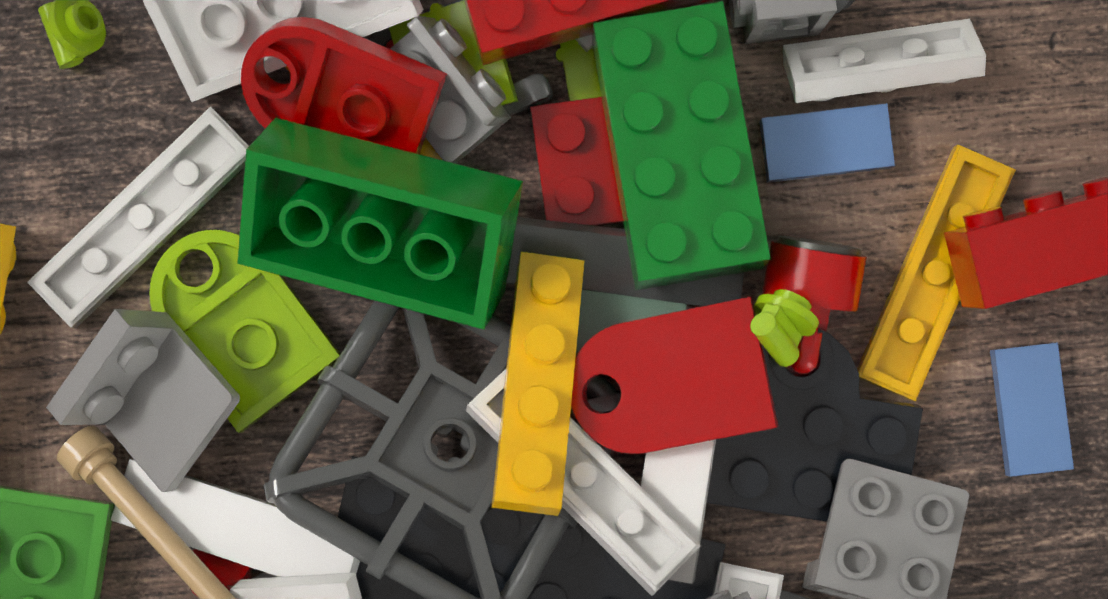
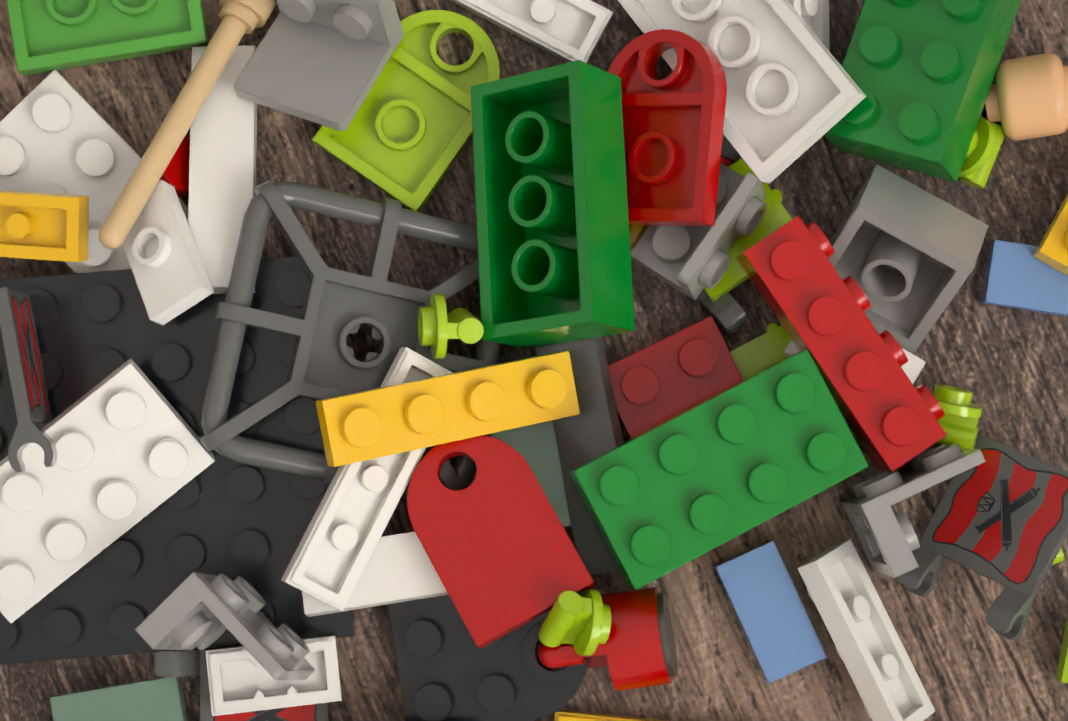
camera: 70 degrees right, 0 degrees up
none -> lime plate [417,293,484,359]

